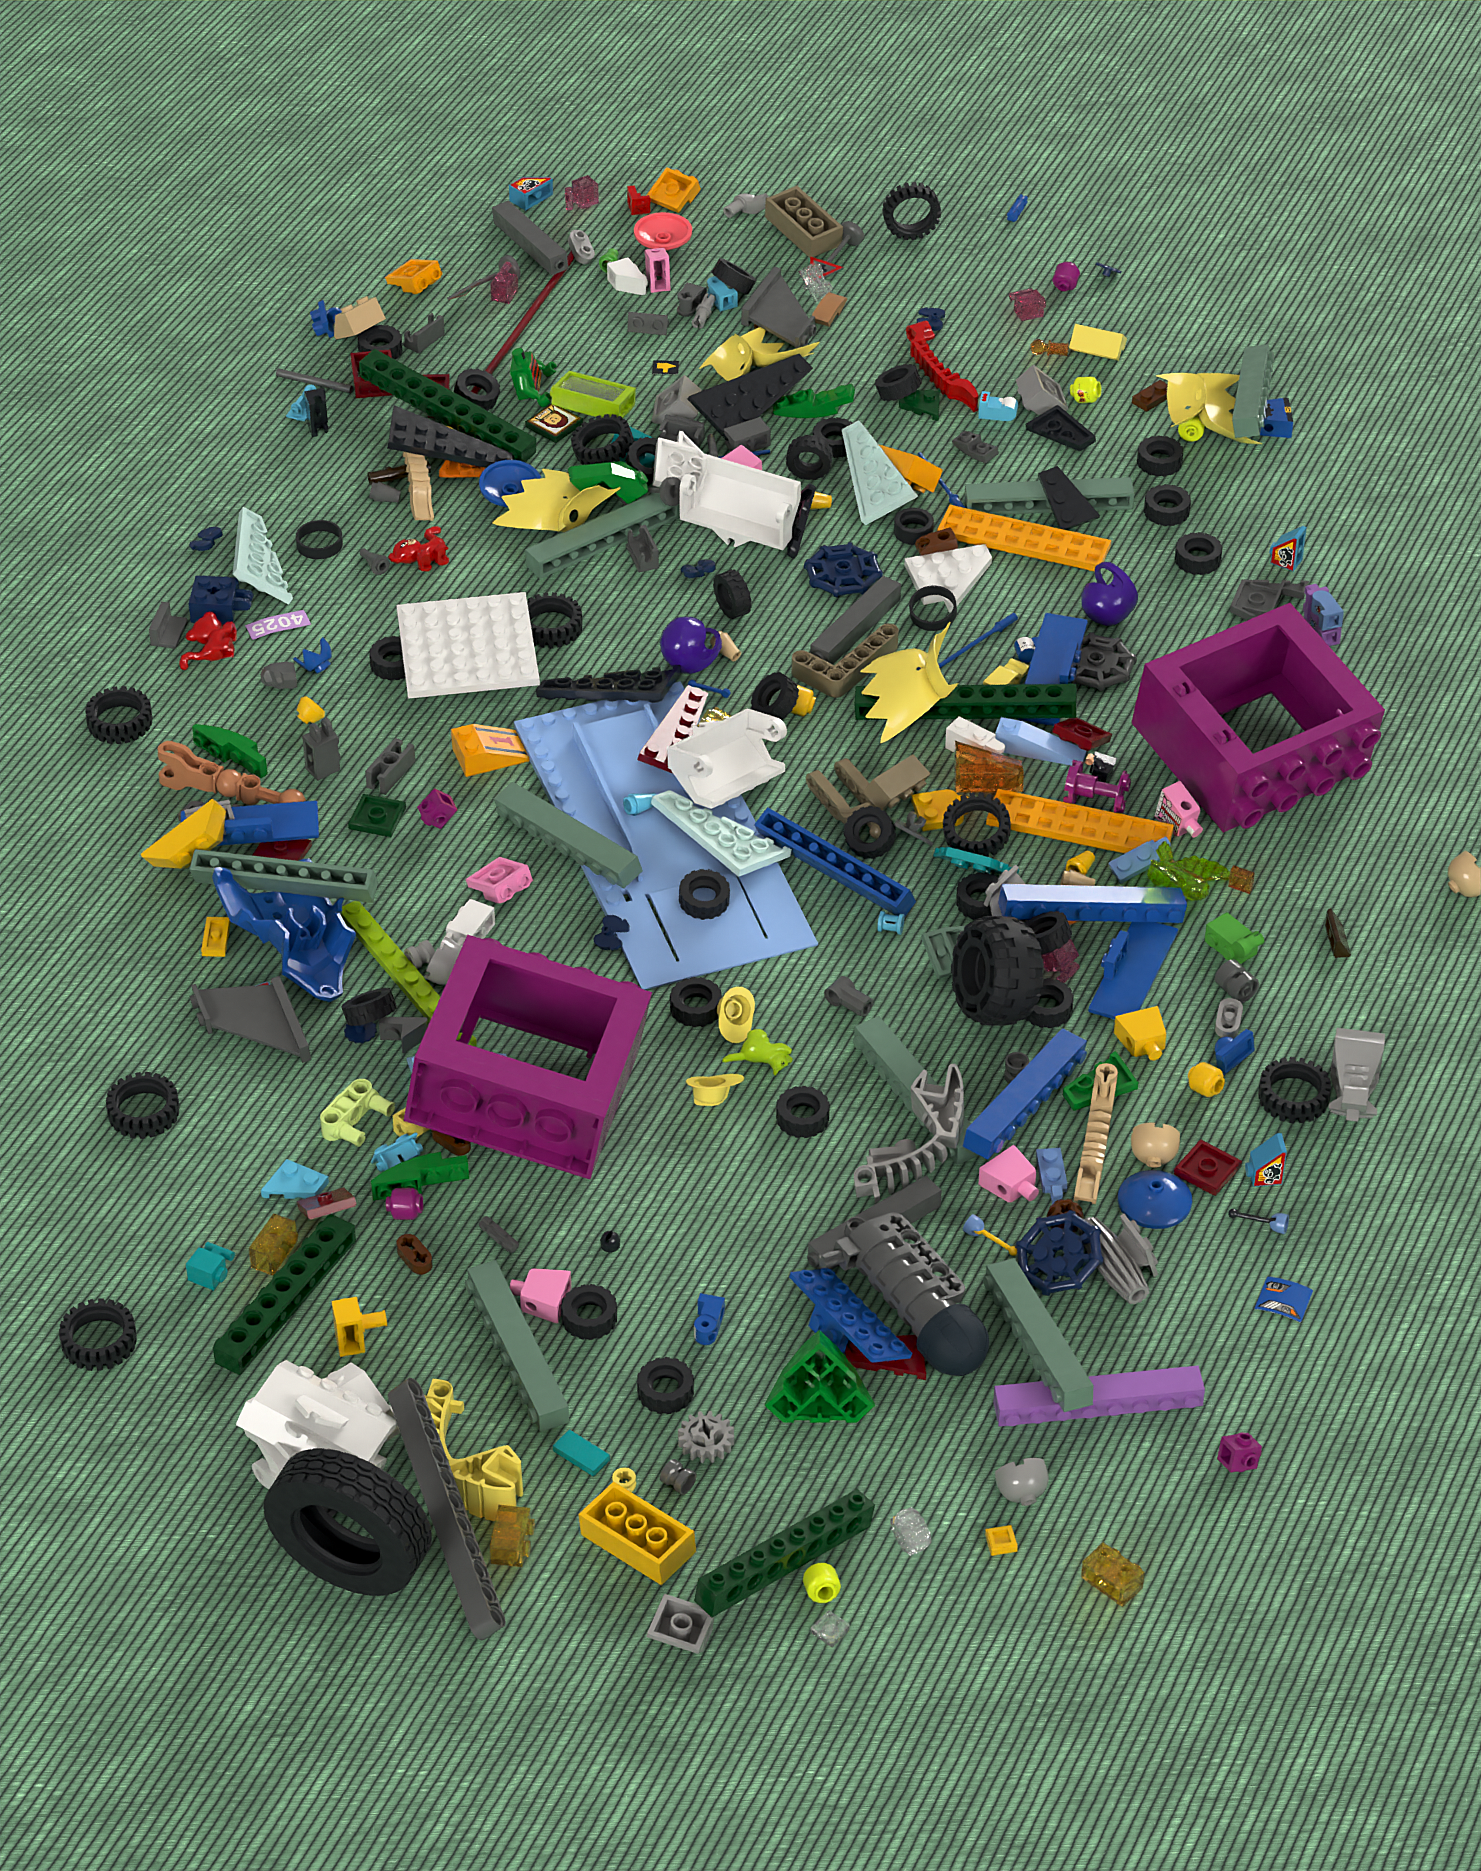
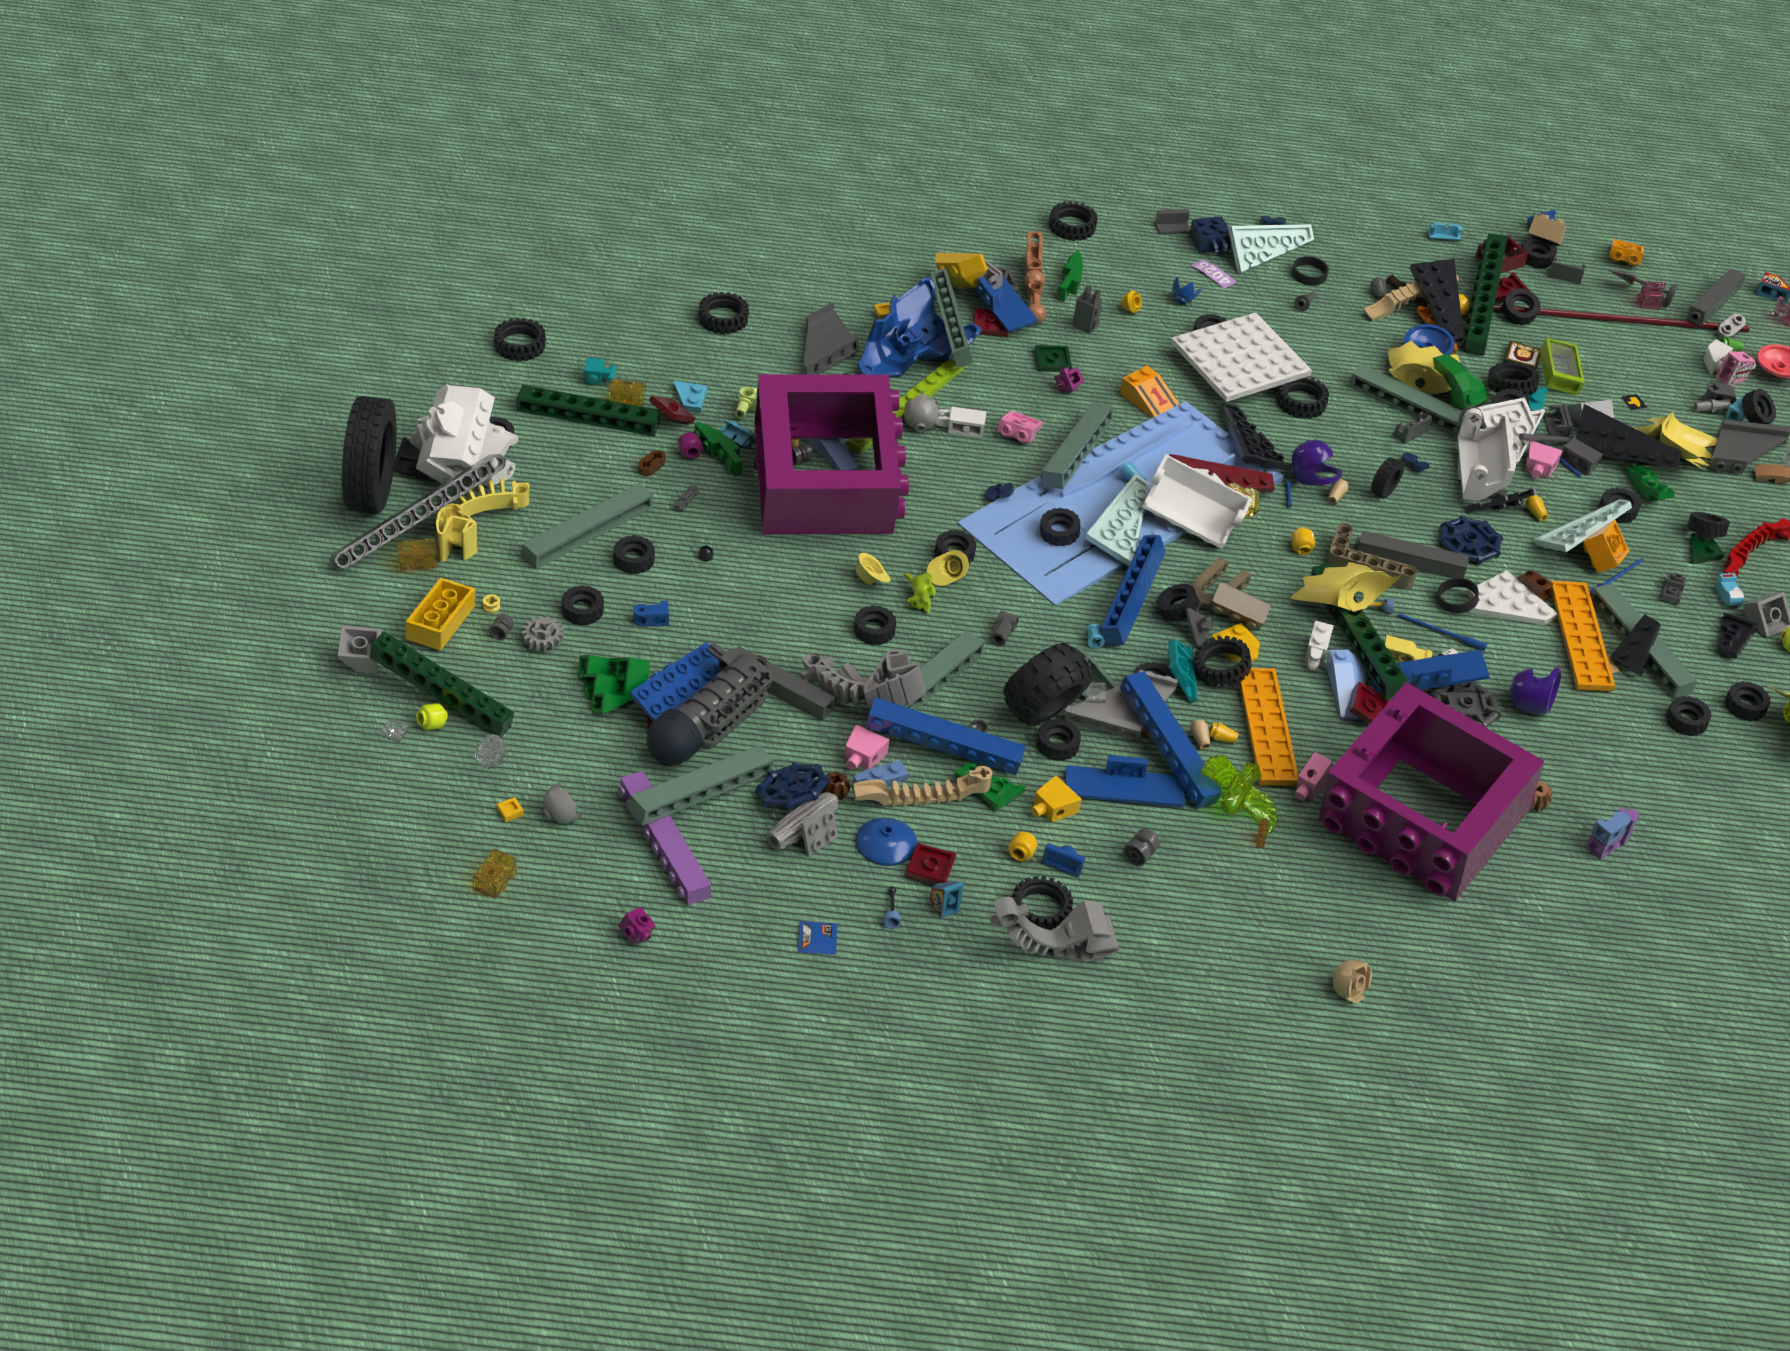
camera: 65 degrees right, 0 degrees up
red animal [179,611,237,670] -> none
dark grey rock [260,662,297,689] -> none
dark grey bar [276,368,353,393] -> none
black hinge [304,388,329,437] -> none
yellow brick [332,1297,387,1357] -> none
dark grey piece [365,738,415,795] -> none
red animal [388,526,449,572] -> none
bright pink torso [509,1269,571,1323] -> none
green torso [510,348,557,407] -> none
teal tile [553,1429,610,1477] -> none
dark grey hinge [627,312,669,336] -> none
black tyre [751,672,799,720] -> none
black tyre [786,435,833,480] -> none
black tyre [894,508,934,545] -> none
clear orange wedge [954,741,1024,793] -> none
hinge [963,1214,1017,1256] -> none
black tyre [1025,911,1072,955] -> none
clear pink brick [1041,939,1080,983] -> none
magenta piece [1063,760,1131,813] -> none
black piece [1085,752,1117,783] -> none
medium blue hinge [1108,837,1171,884] -> none
tan cylinder [1131,1123,1180,1168] -> none
black tyre [1175,532,1223,575] -> none
bright green hinge [1205,912,1264,964] -> none
light grey plate [1215,998,1243,1038] -> none
dark grey wing [1230,579,1309,620] -> none
slope [1269,526,1307,572] -> none
dark brown slope [1325,908,1351,958] -> none

